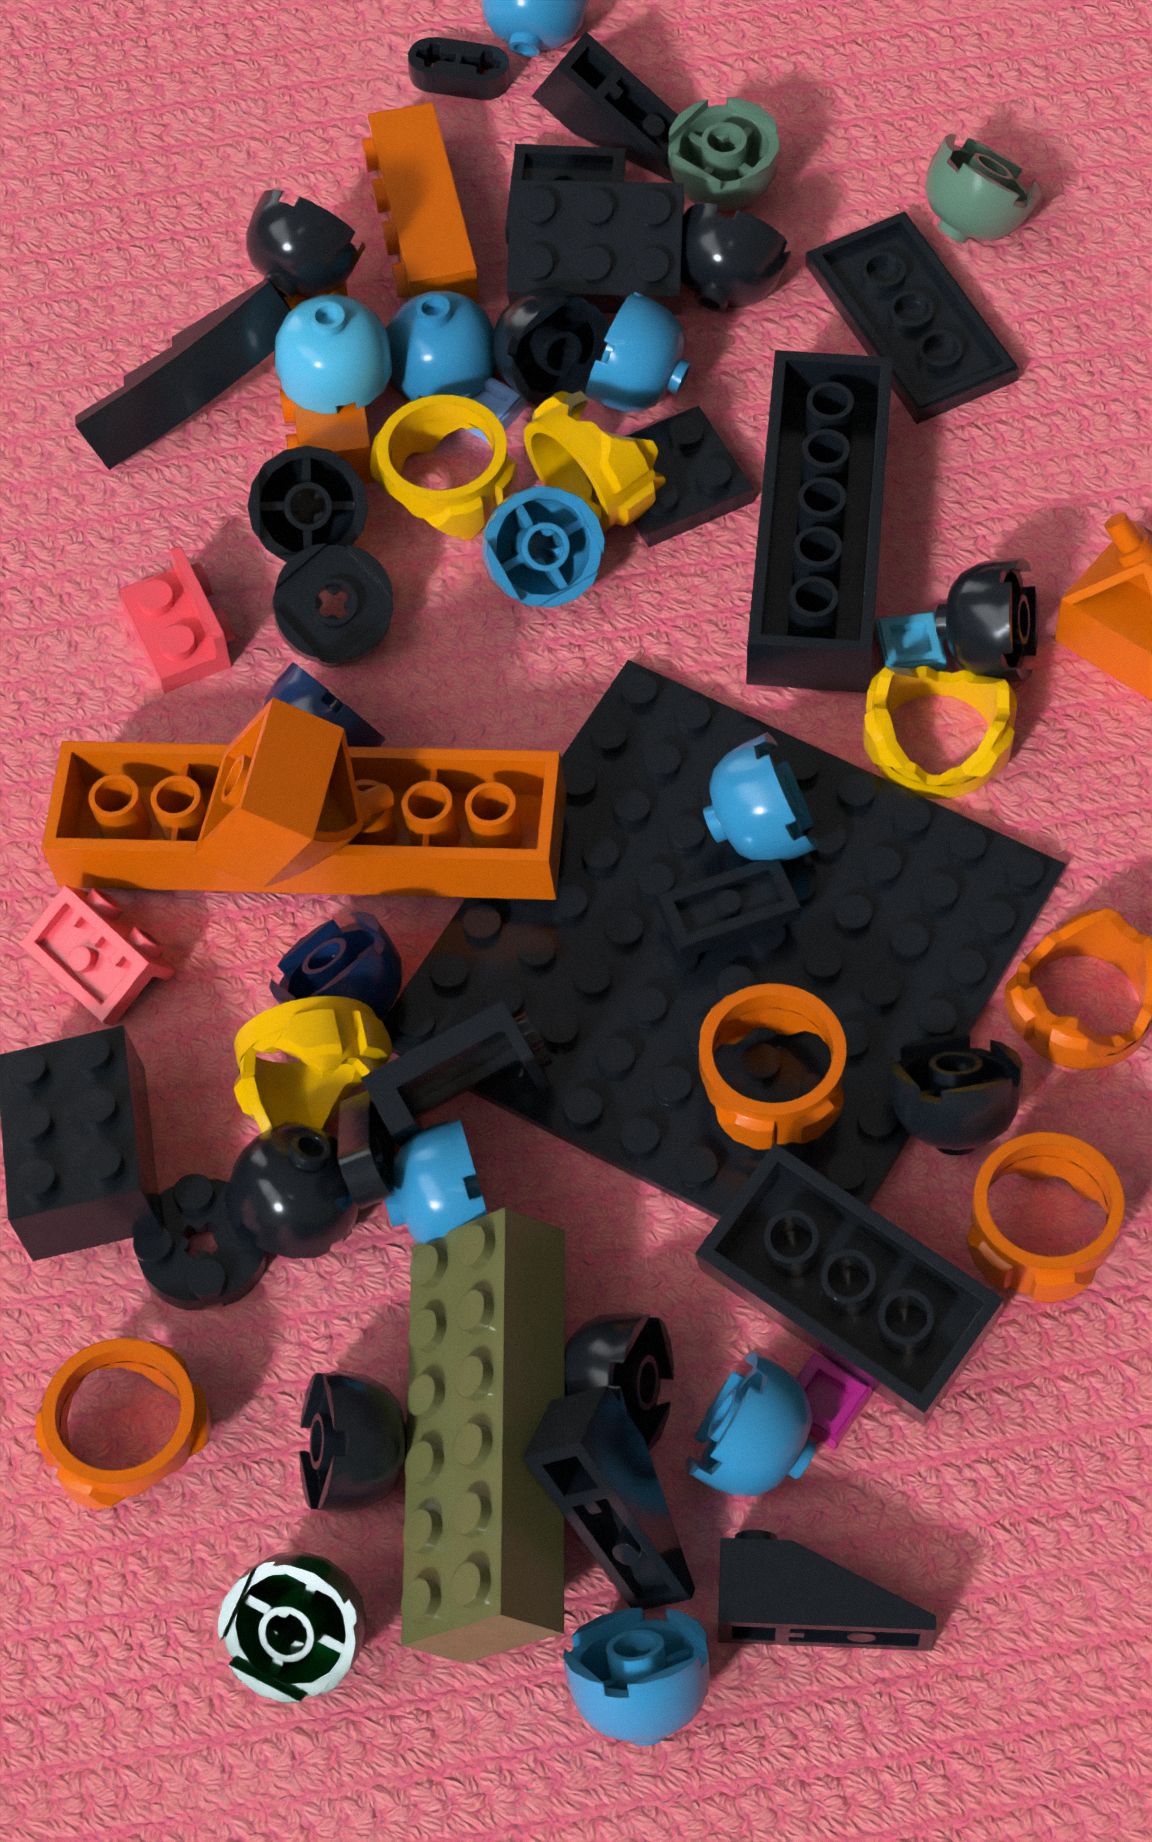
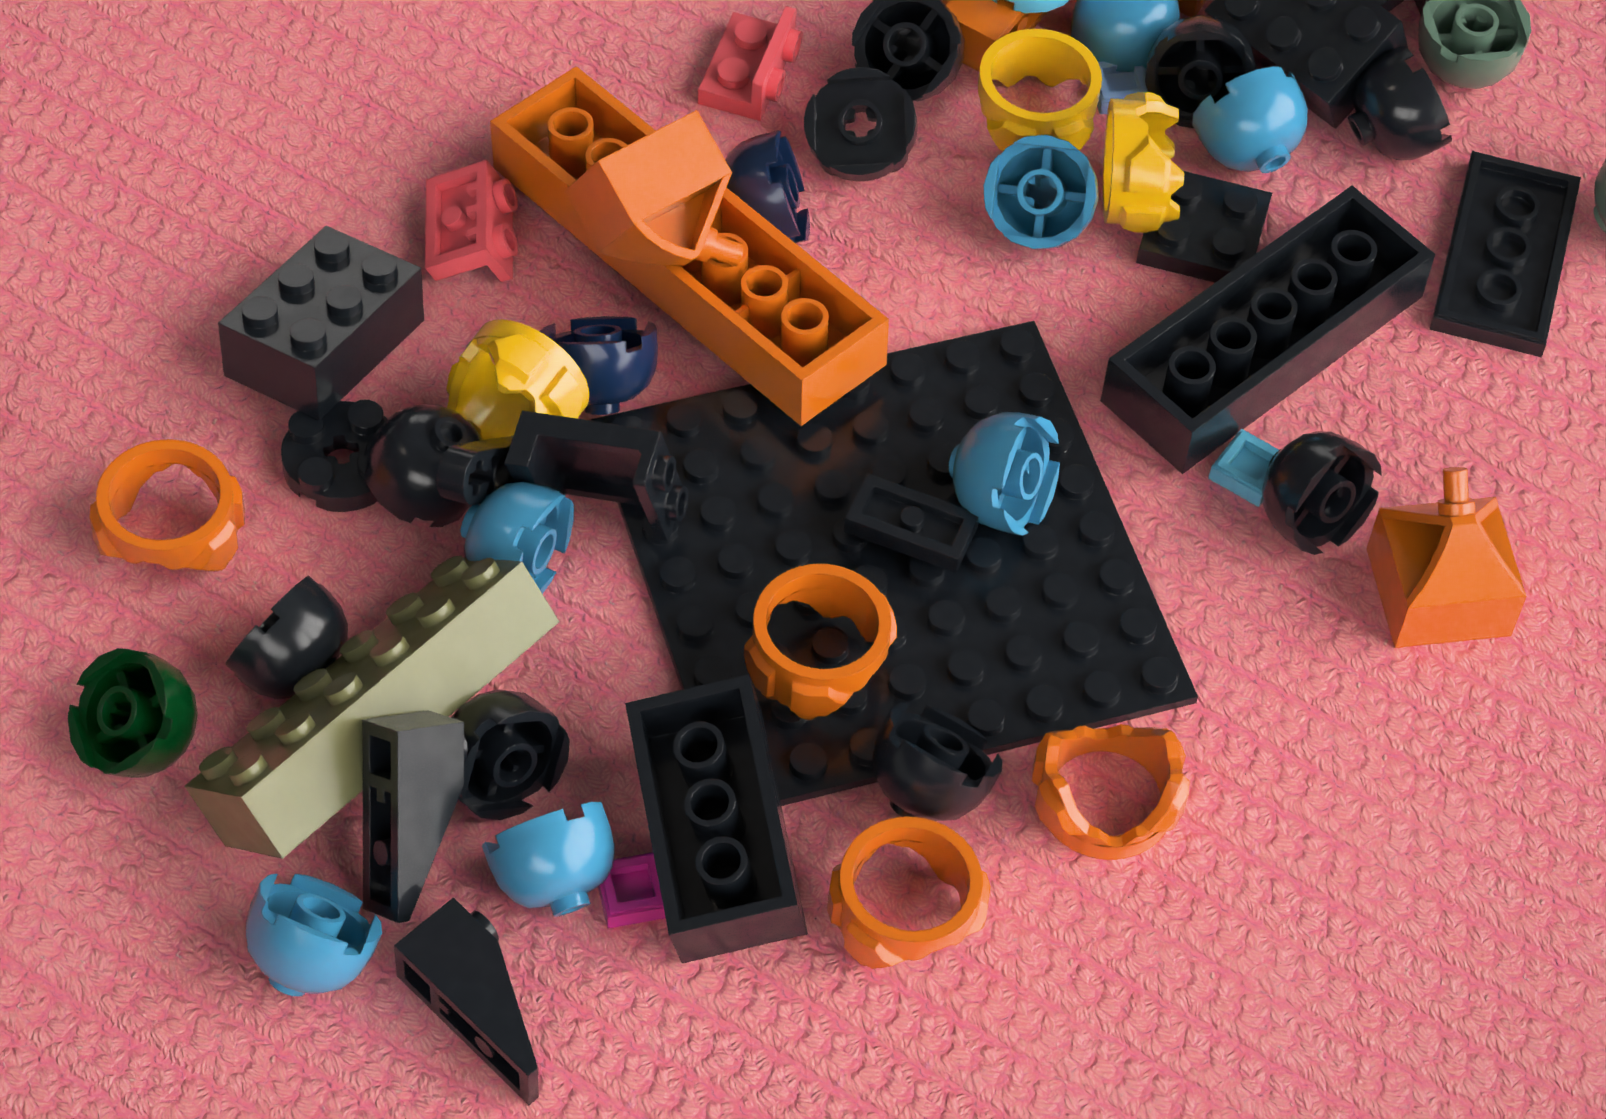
camera: 35 degrees right, 5 degrees down
yellow piece [863,666,1017,799] -> none

